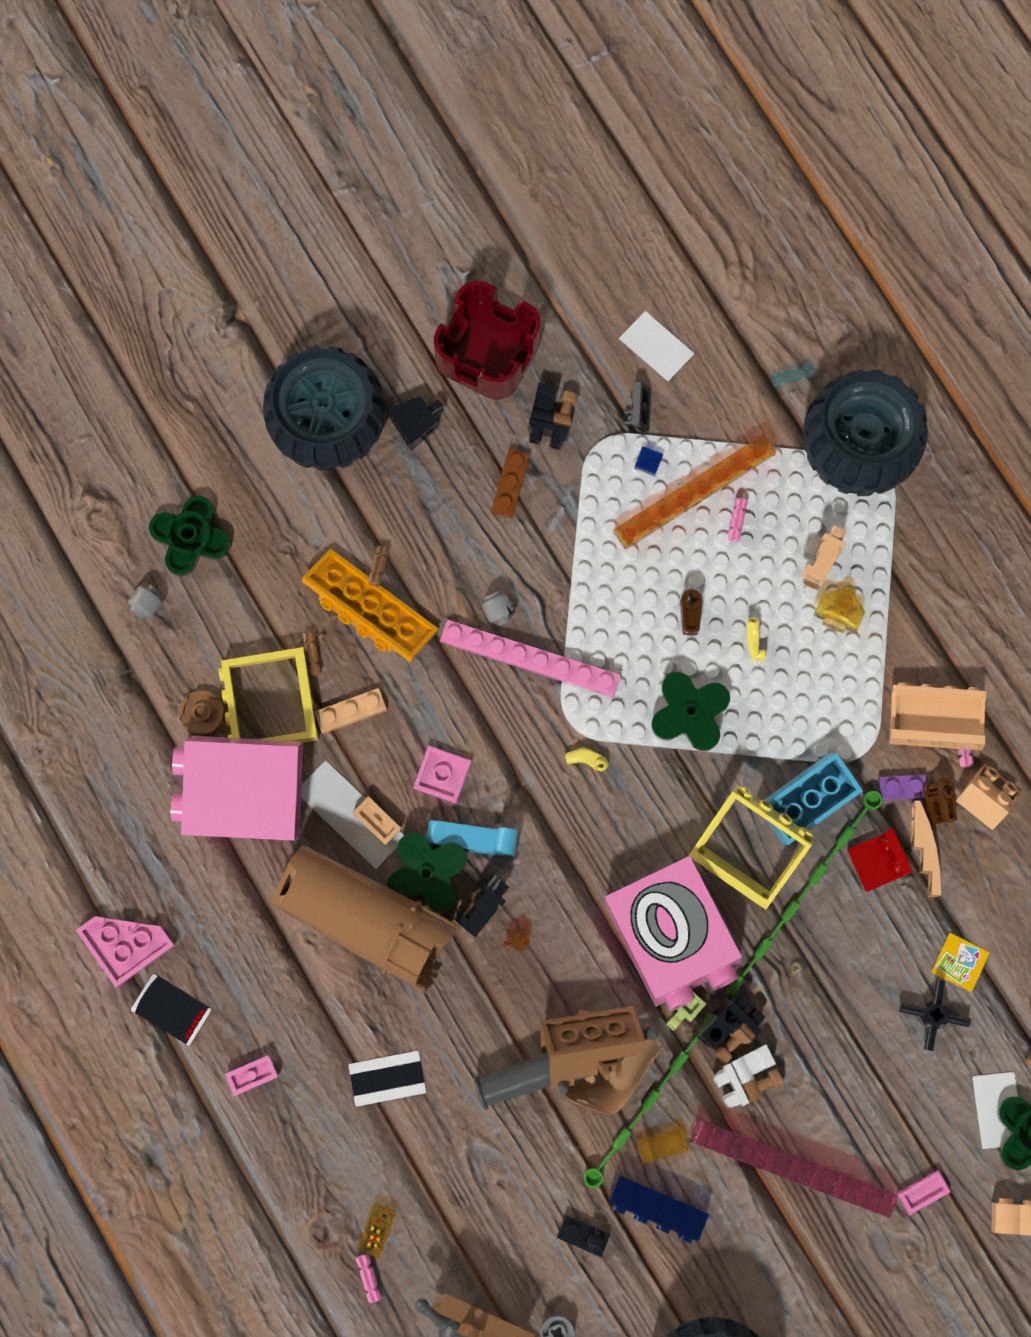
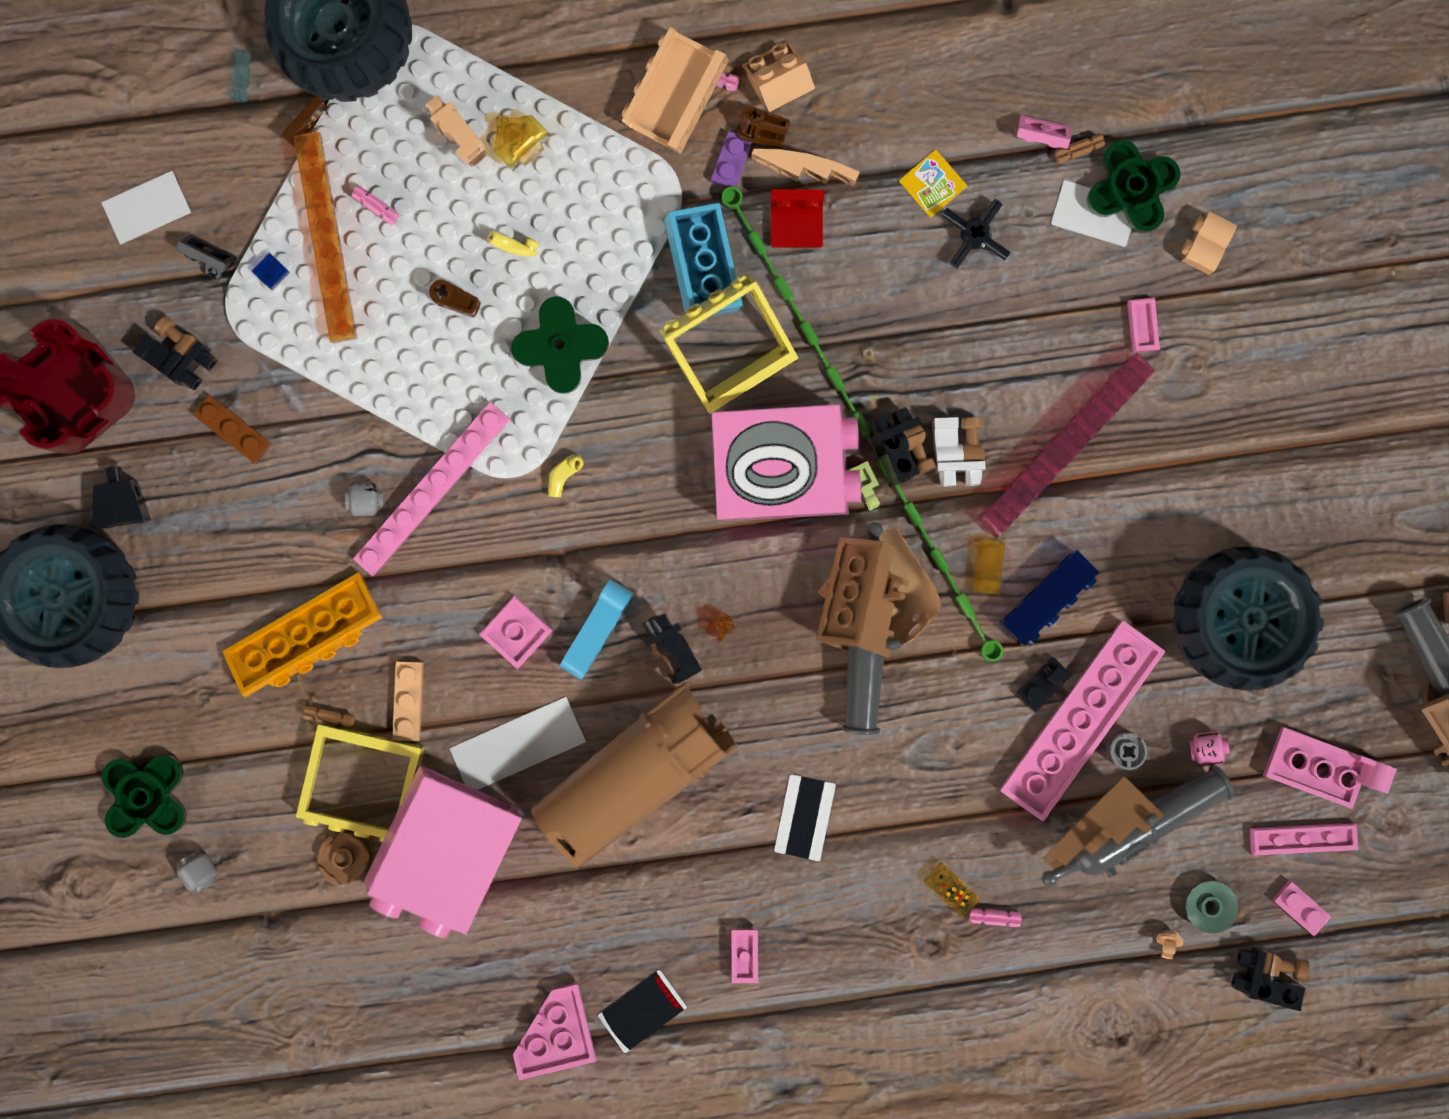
camera: 65 degrees left, 10 degrees up
light nougat plate [352,796,402,846] -> none
medium nougat axle [368,545,389,587] -> none
dark green plant [387,832,467,912] -> none
none -> reddish brown tile [282,96,328,148]
none -> bright pink plate [999,620,1166,822]

